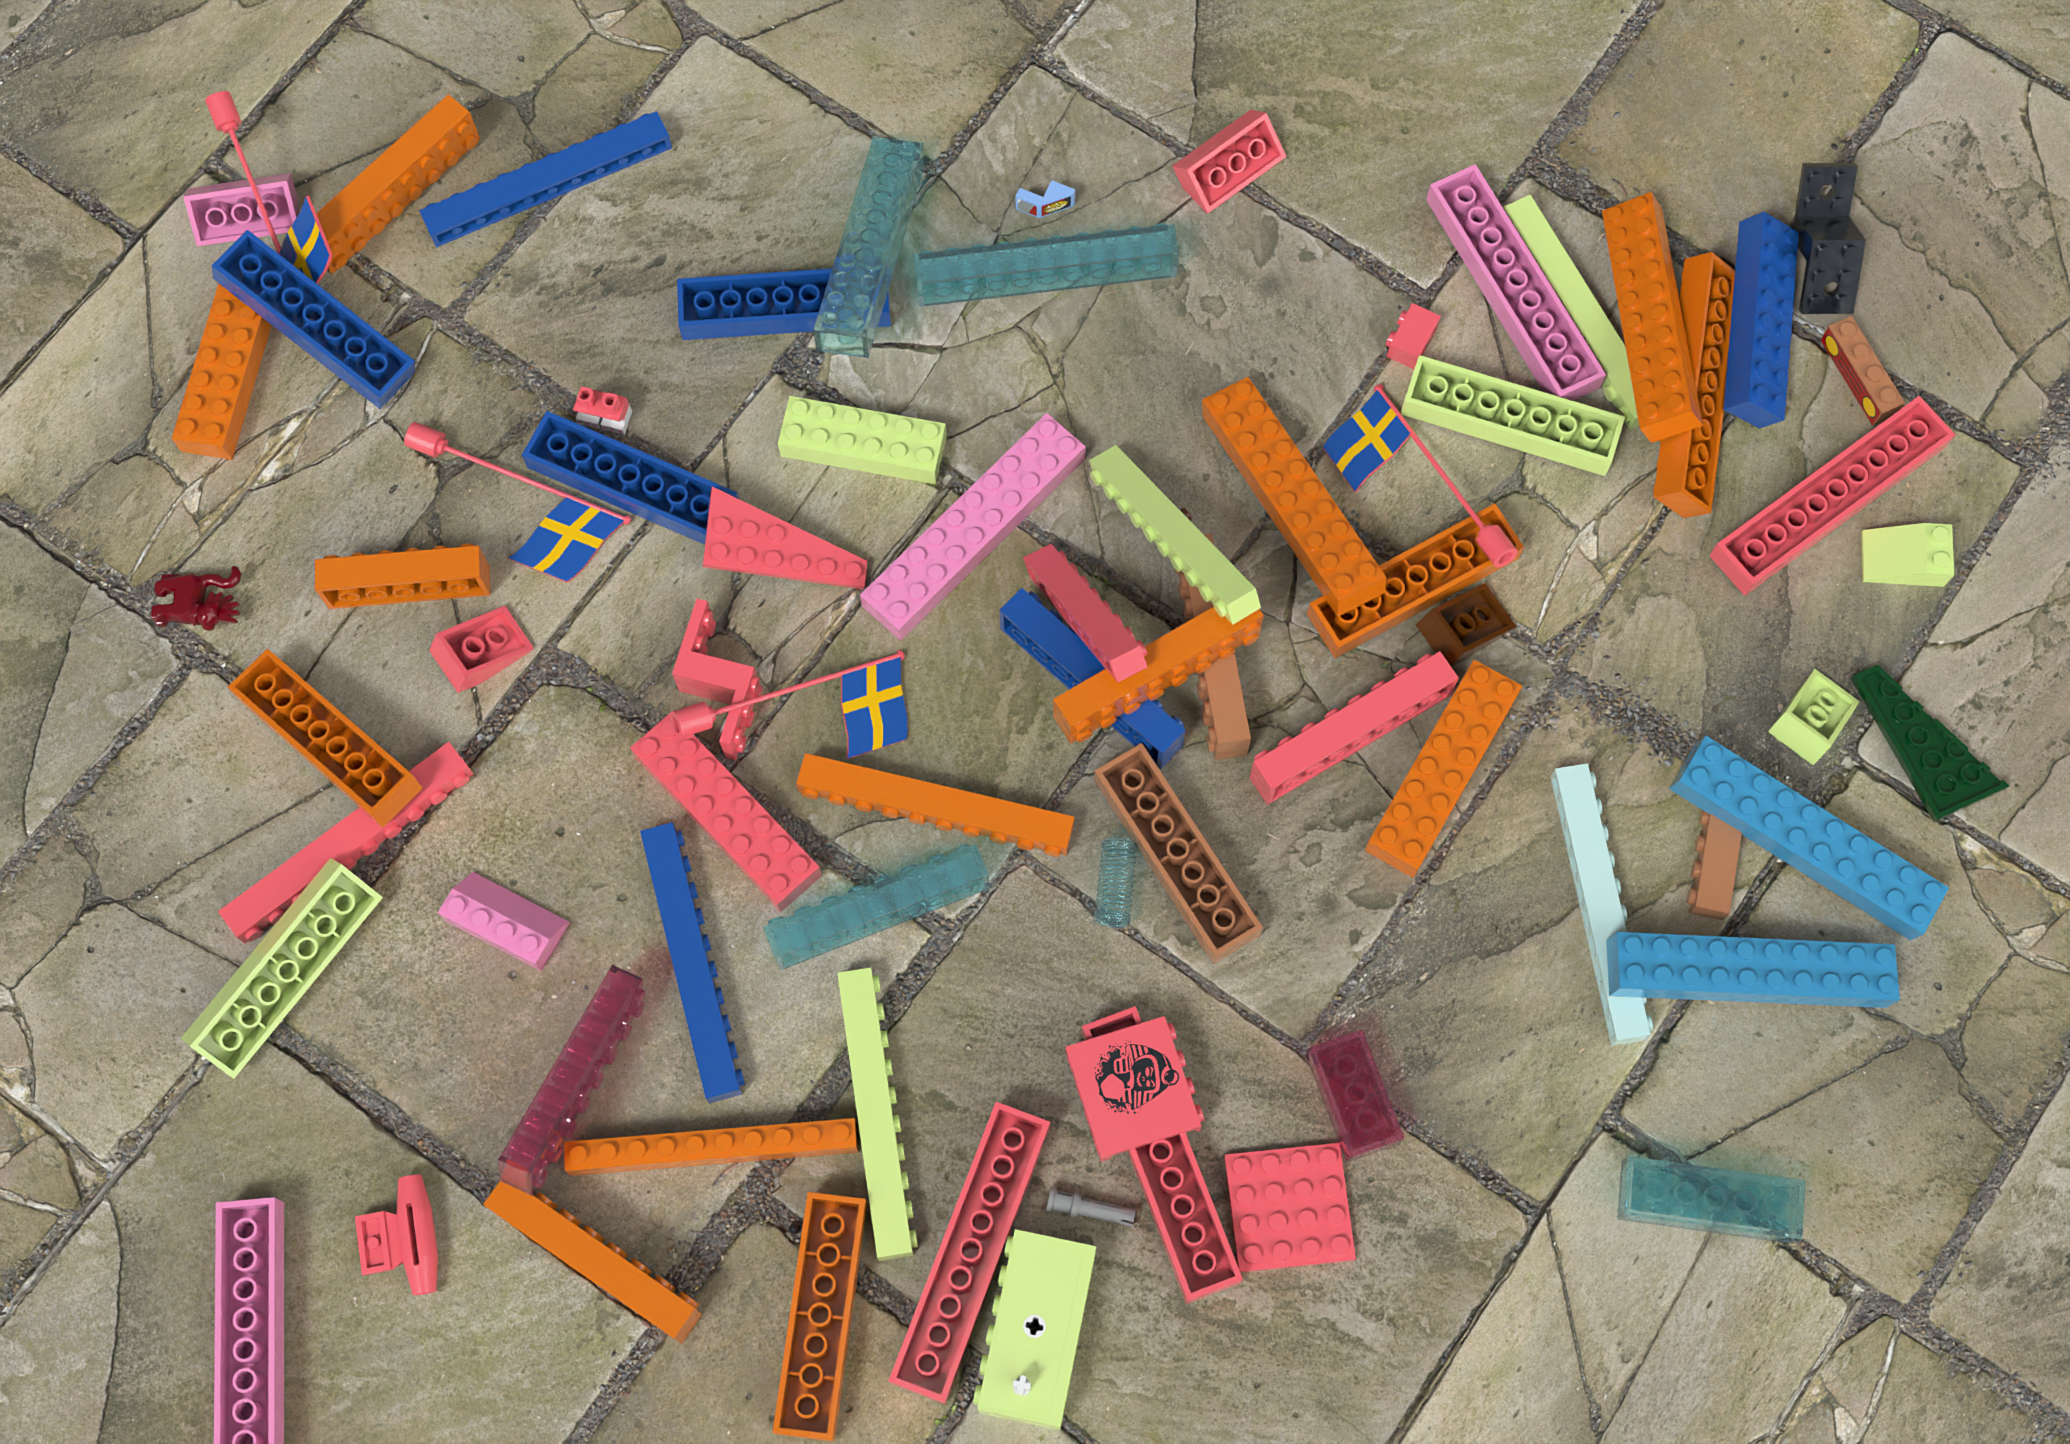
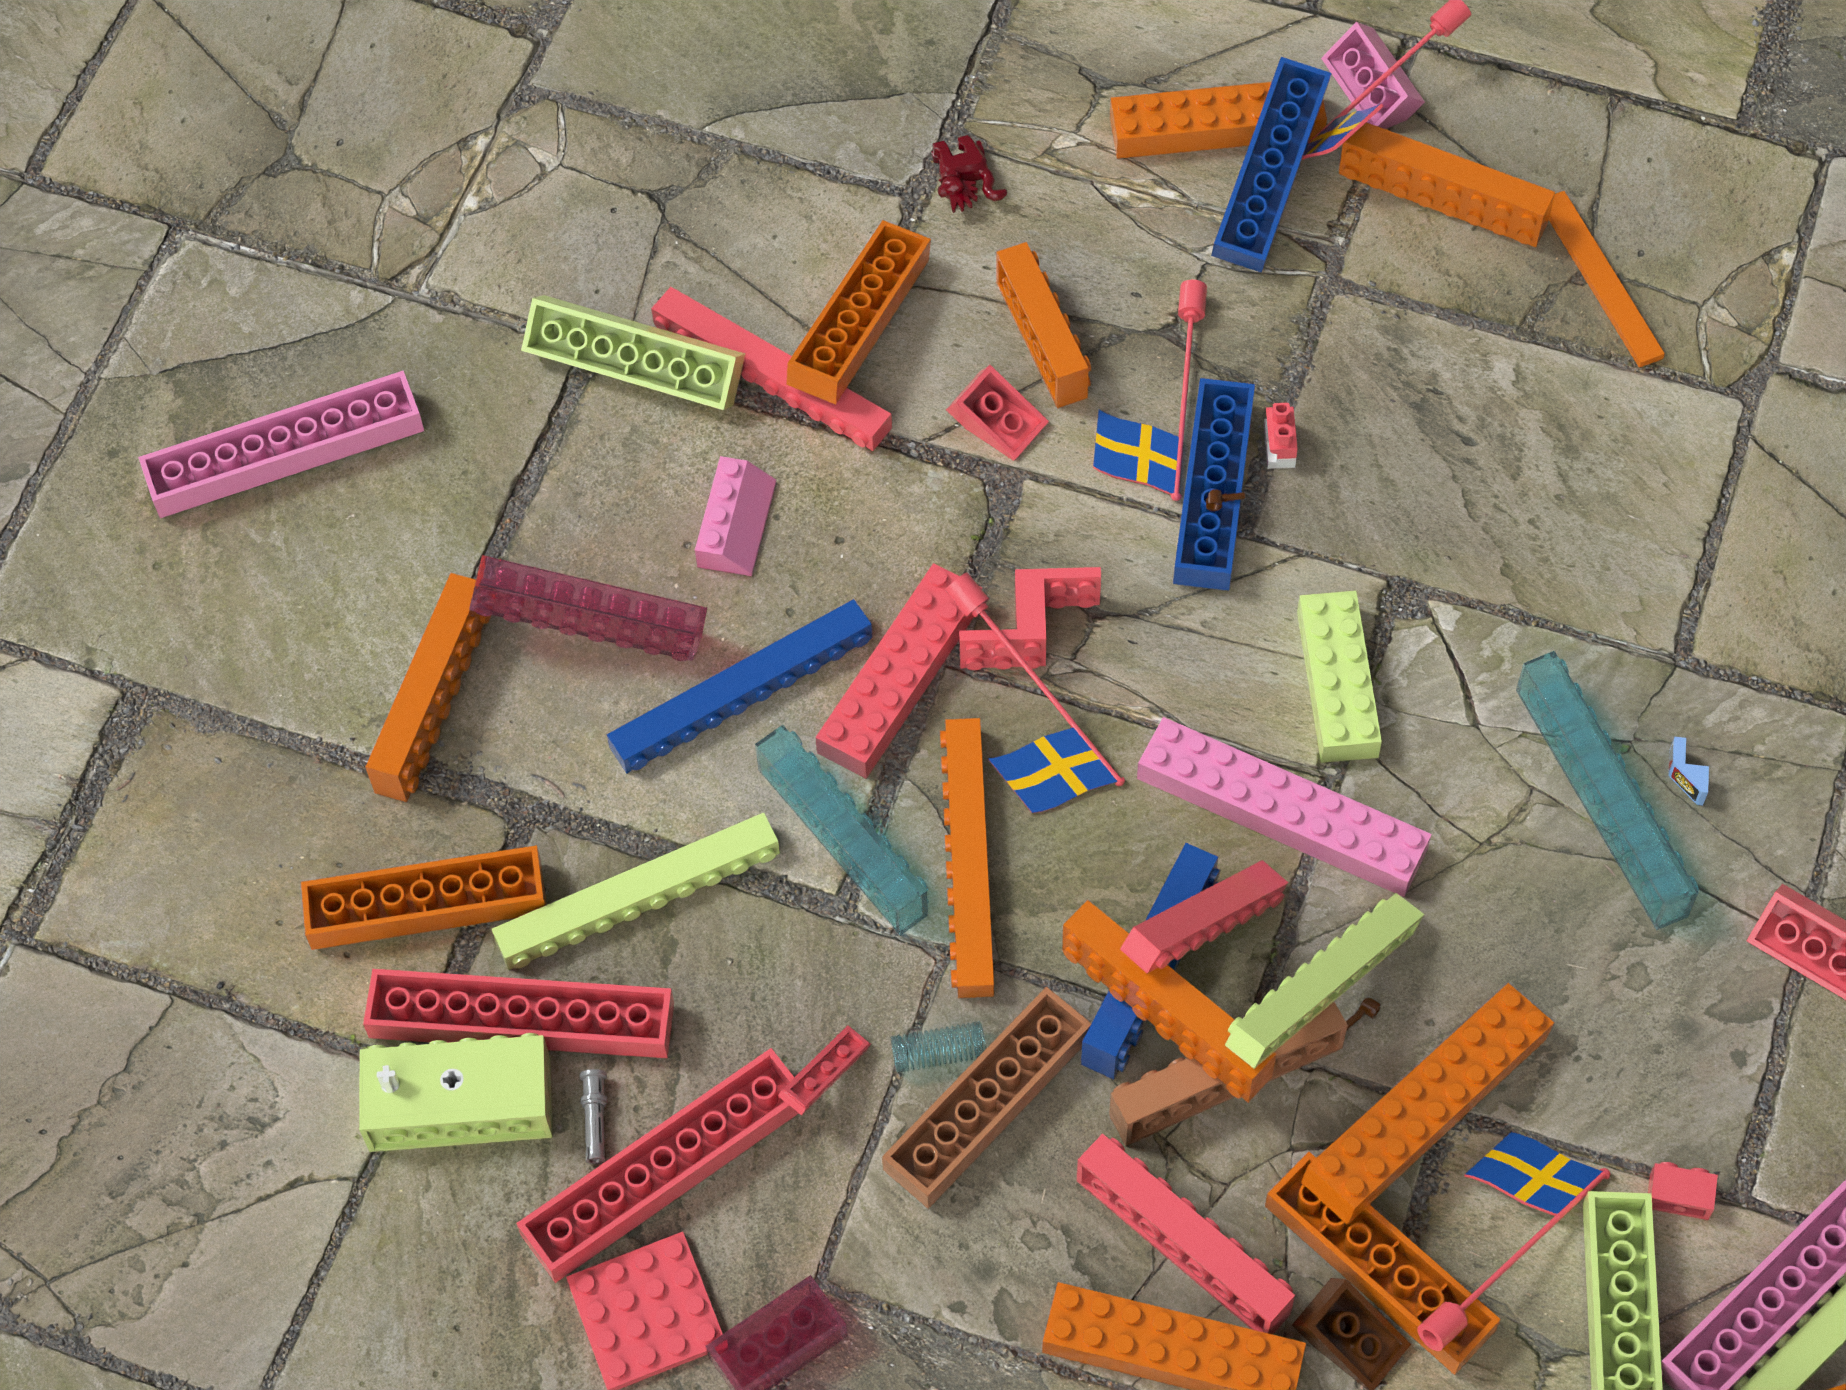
camera: 75 degrees right, 10 degrees down
coral plate [355,1174,438,1296] -> none
blue brick [419,111,672,248] -> none
orange brick [564,1118,859,1176] -> none
blue brick [677,265,891,340] -> none
coral wing [702,487,867,589] -> none
clear light blue brick [813,137,925,358] -> none
coral panel [1065,1016,1204,1162] -> none
none -> coral tile [778,1025,871,1115]
none -> reddish brown hand [1206,489,1245,511]
none -> orange tile [1549,191,1665,368]

